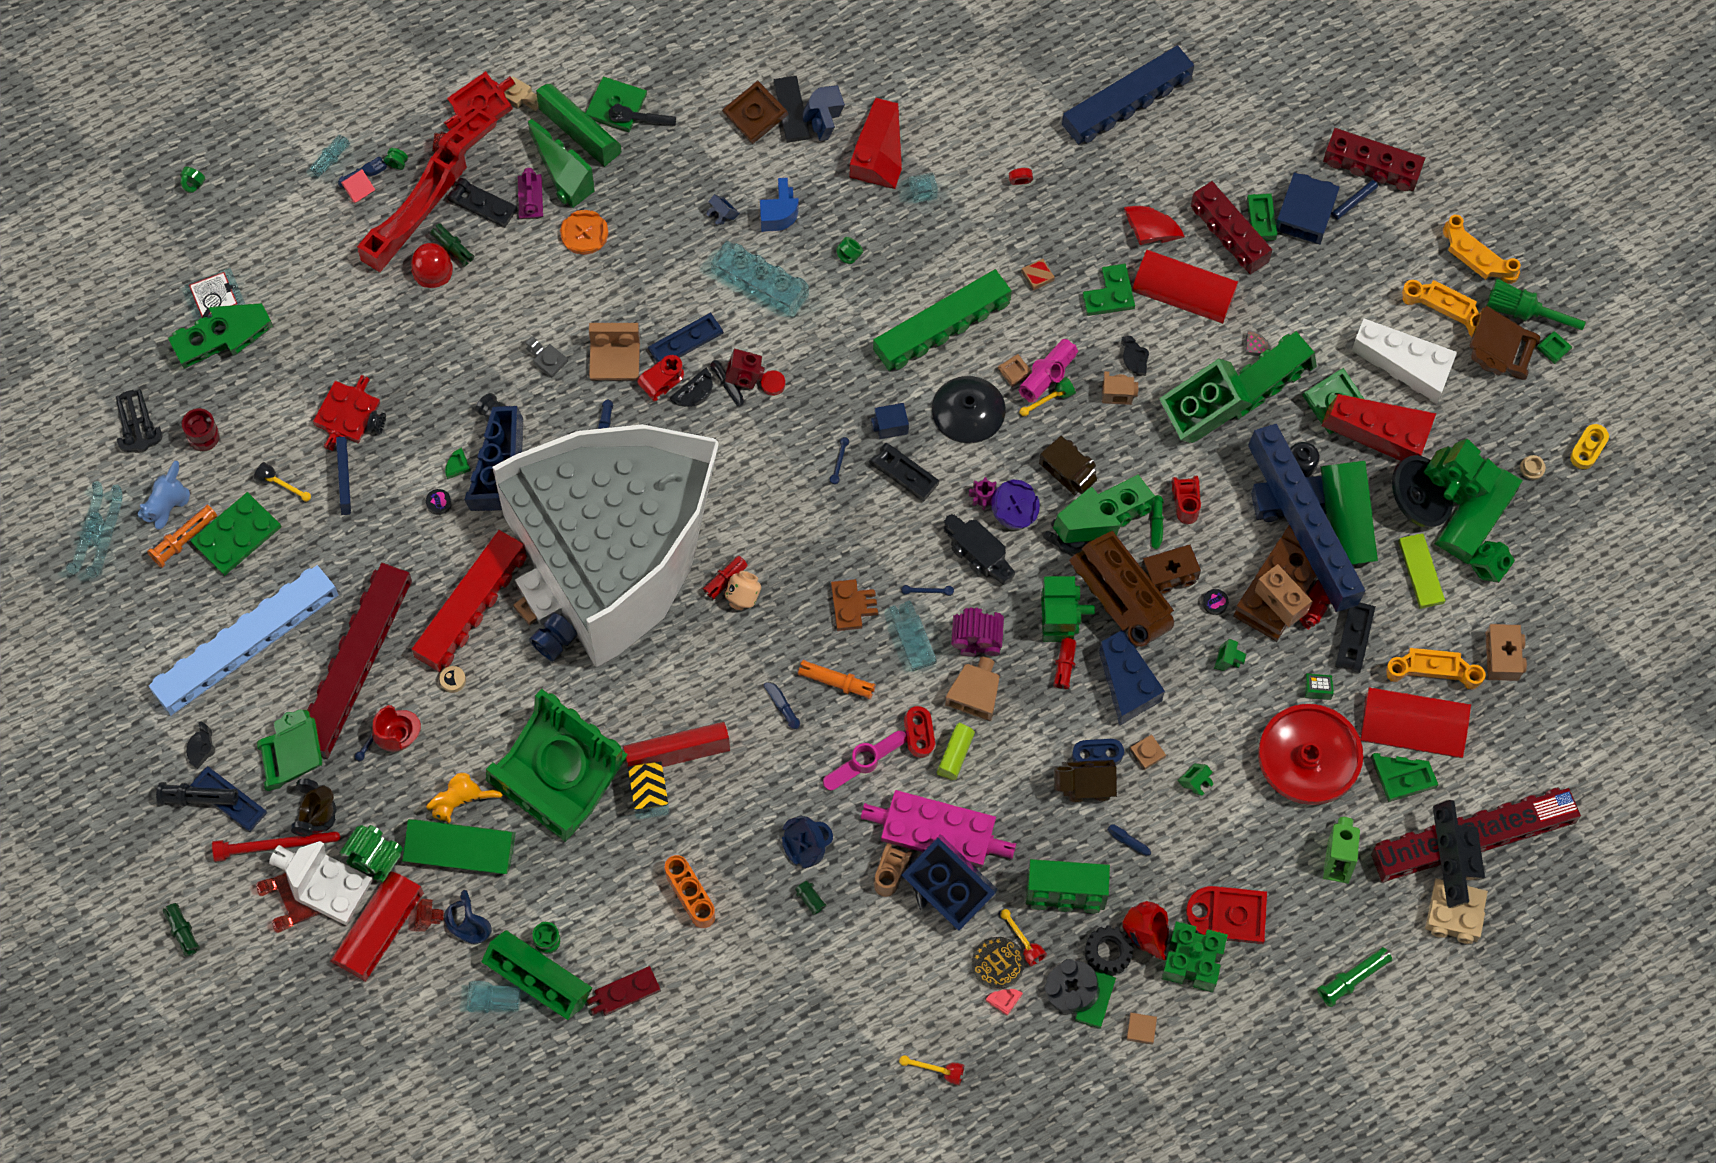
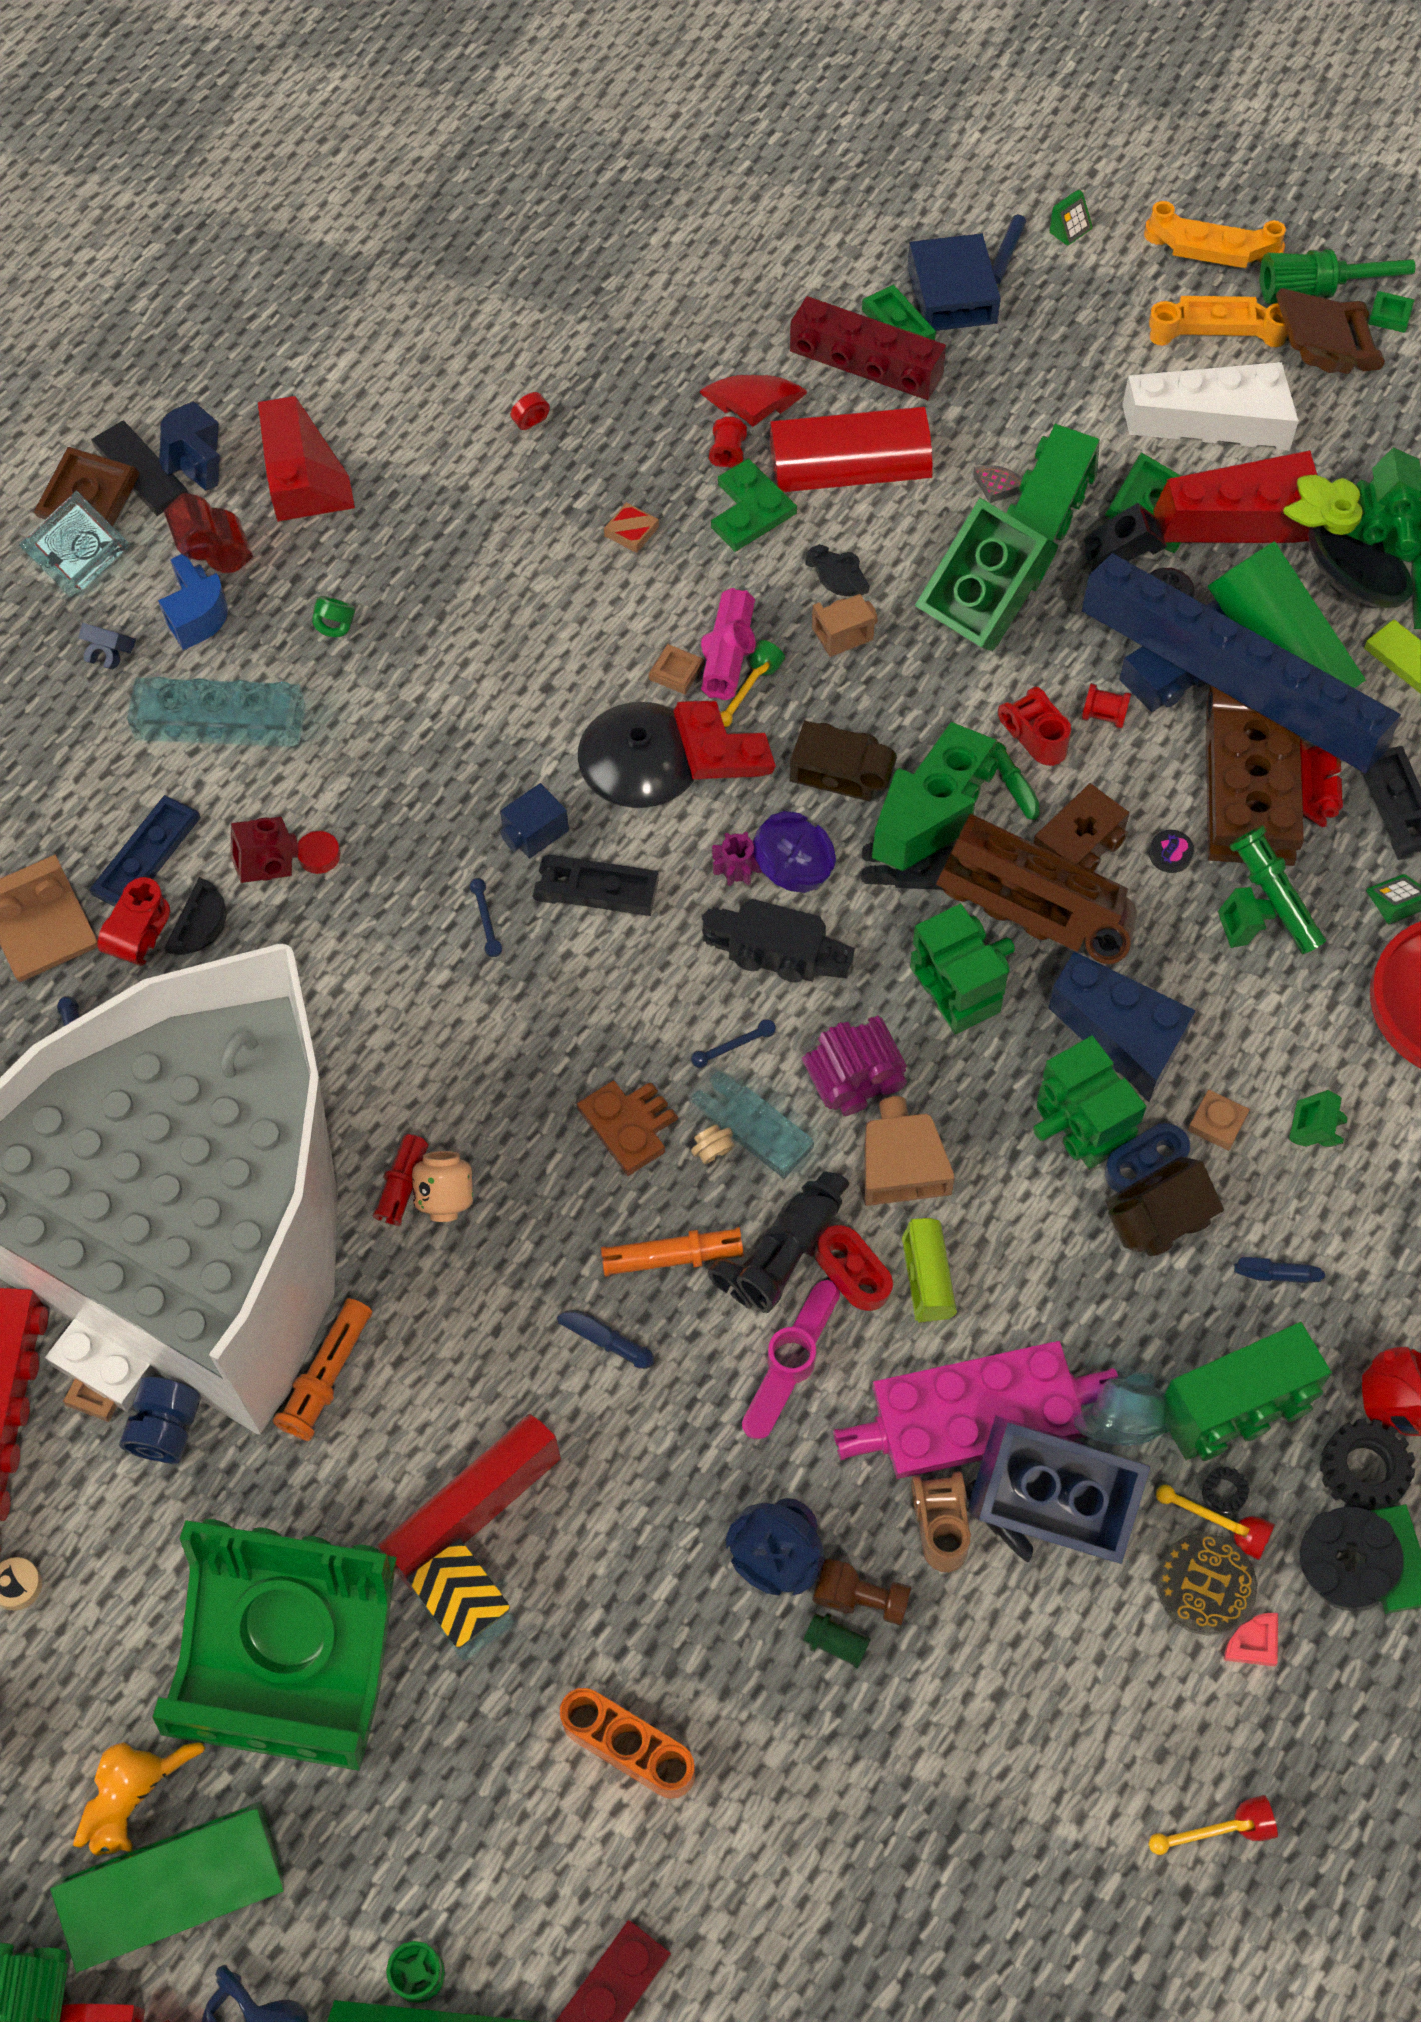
camera: 25 degrees left, 5 degrees down
black piece [710,360,744,406] -> none
green brick [873,269,1012,371] -> none
clear light blue brick [907,172,938,203] -> none
red axle [1053,638,1077,689] -> none
dark blue brick [1062,45,1194,145] -> none
medium nougat brick [1255,564,1312,627] -> none
dark red brick [1323,128,1426,192] -> none
none -> clear light blue tile [19,491,130,598]
none -> clear red brick [164,493,253,573]
none -> orange pin [272,1298,373,1441]
none -> red plate [673,701,776,779]
none -> tan plate [691,1124,735,1165]
none -> black piece [708,1171,849,1313]
none -> red bush [709,416,747,468]
none -> reddish brown leg [812,1559,912,1626]
none -> green brick [1033,1035,1147,1170]
none -> slope [1049,189,1092,246]
none -> clear light blue piece [1074,1372,1172,1446]
none -> red bush [1081,683,1131,728]
none -> black leg [1083,502,1167,572]
none -> black bush [1202,1467,1250,1515]
none -> green pin [1228,825,1327,955]
none -> lime plate [1284,475,1363,535]

